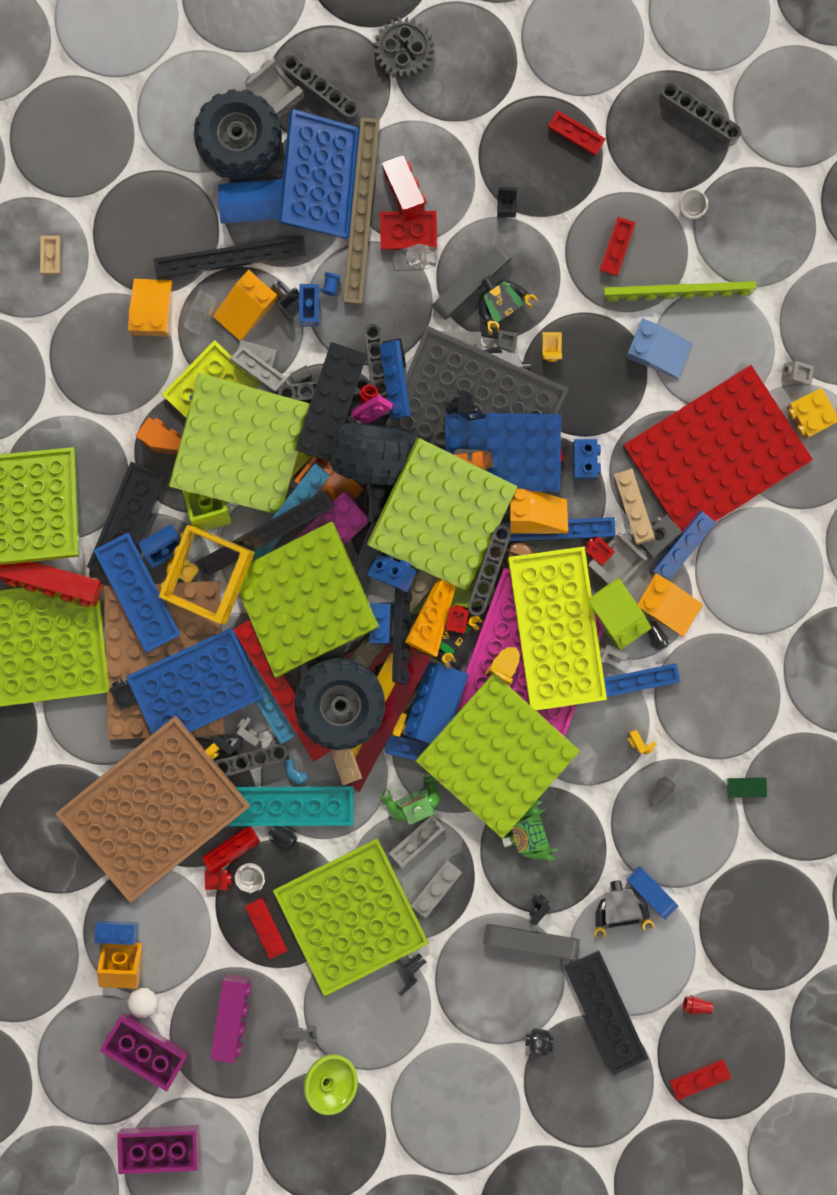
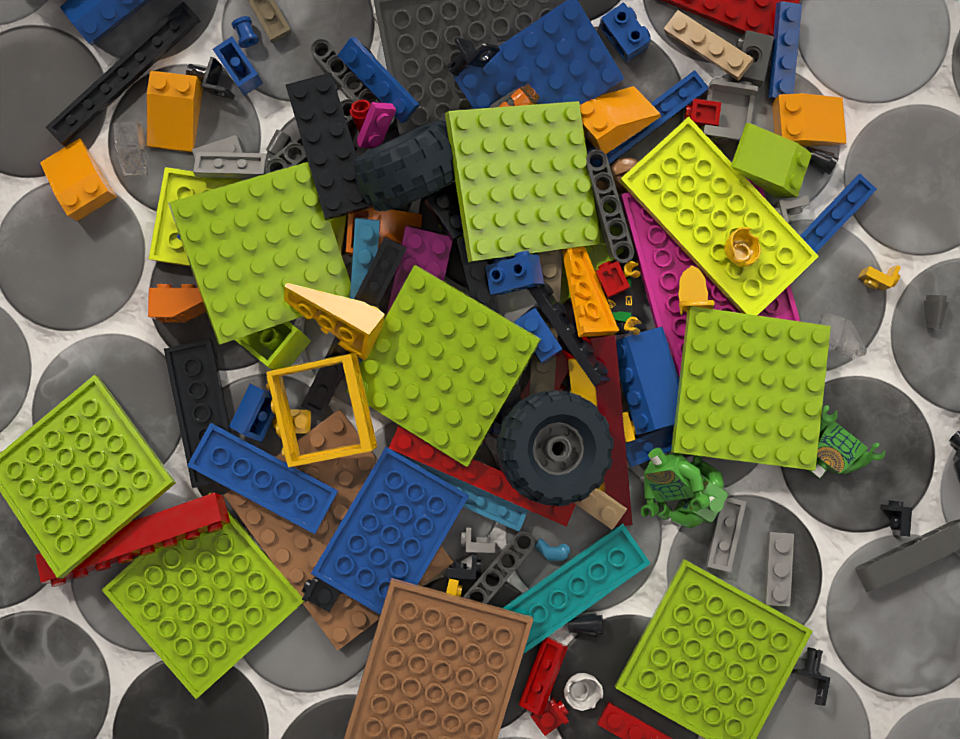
camera: 30 degrees left, 0 degrees up
none -> yellow wedge [284,283,385,360]
none -> bright green torso [641,448,710,517]
none -> yellow hair [724,227,761,267]

